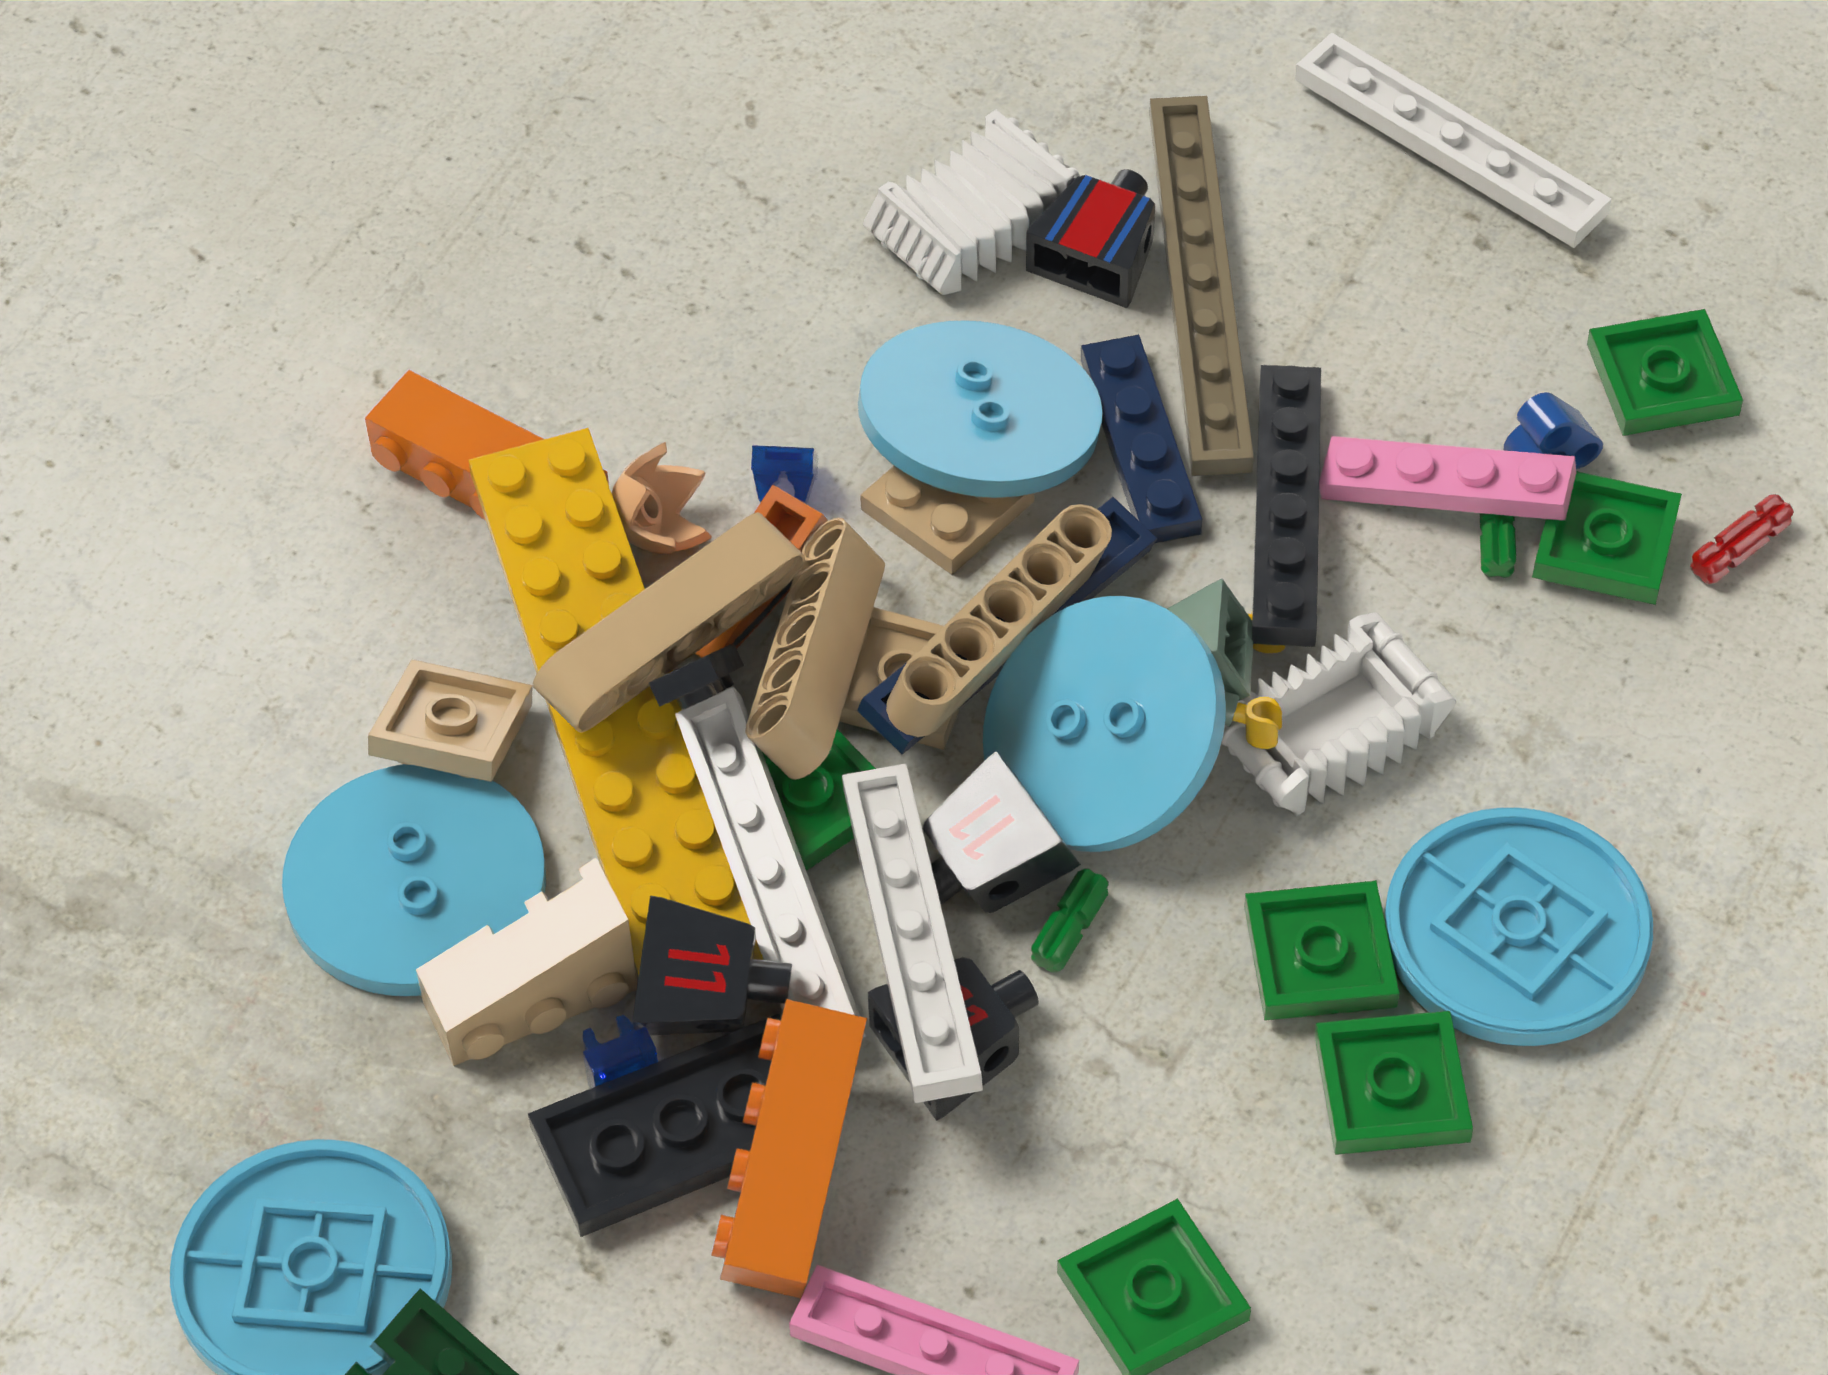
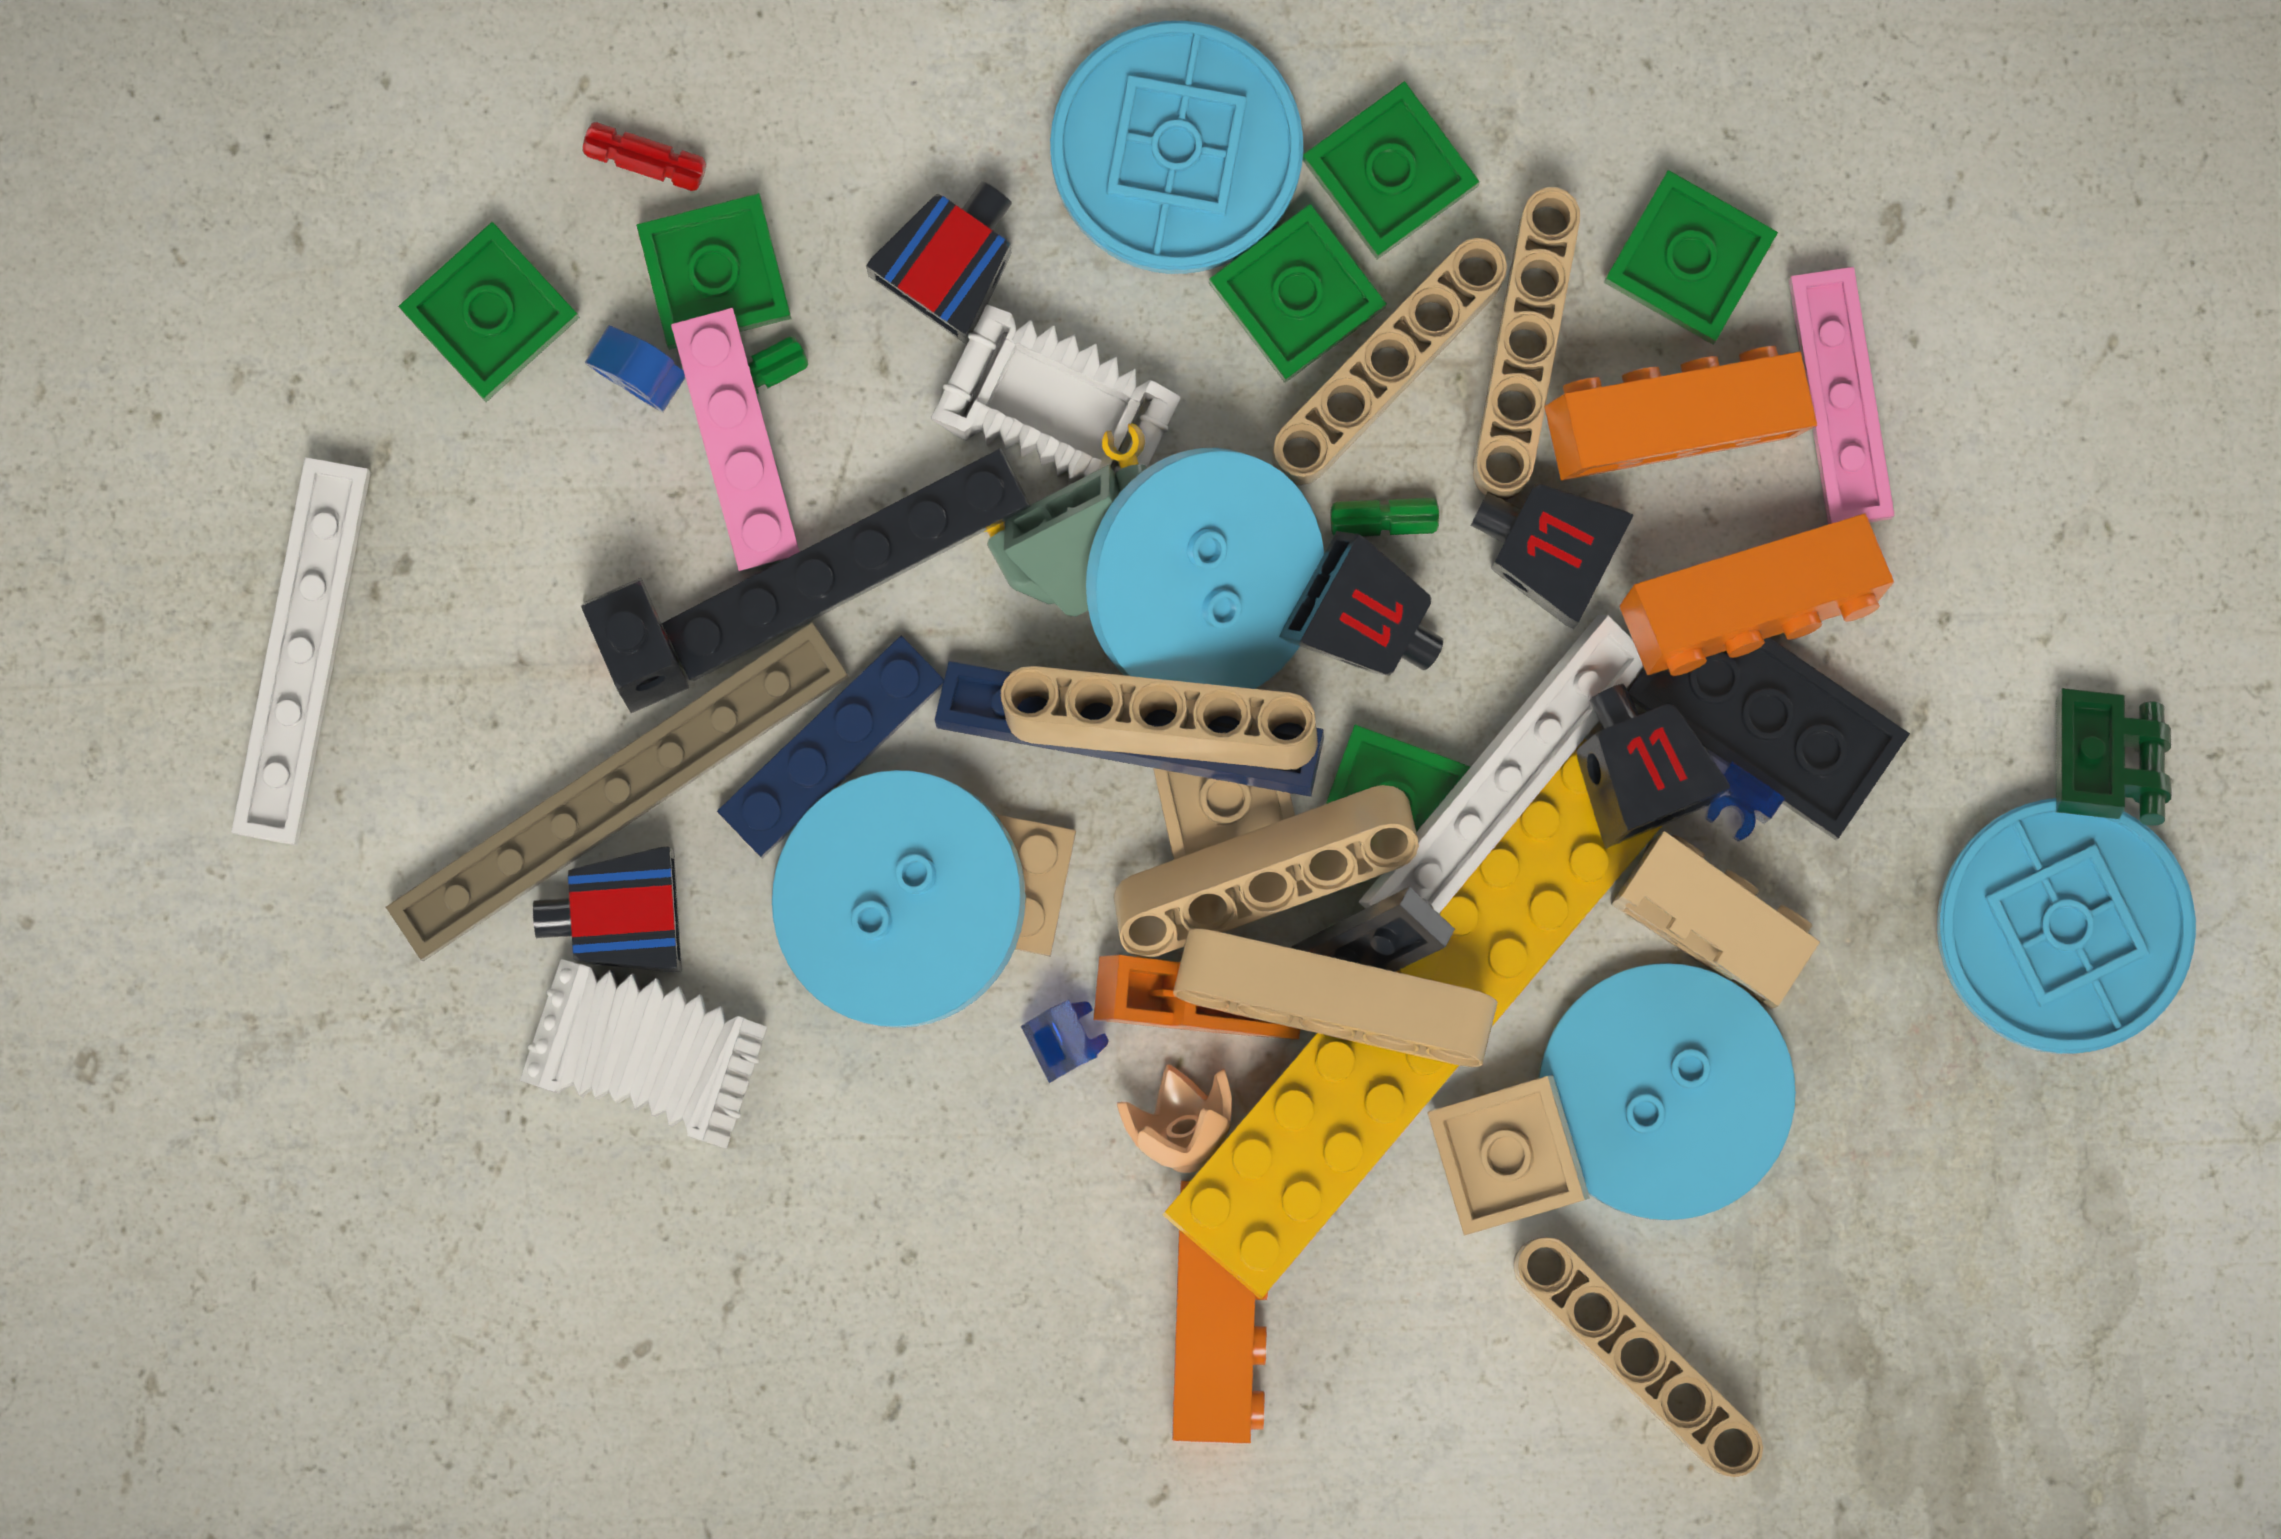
camera: 125 degrees left, 30 degrees up
white plate [842,764,983,1103] -> none
none -> black torso [581,578,689,713]
none -> torso [866,181,1012,345]
none -> tan beam [1272,238,1507,486]
none -> tan beam [1473,187,1580,500]
none -> tan beam [1513,1237,1763,1477]
none -> orange brick [1544,346,1818,480]

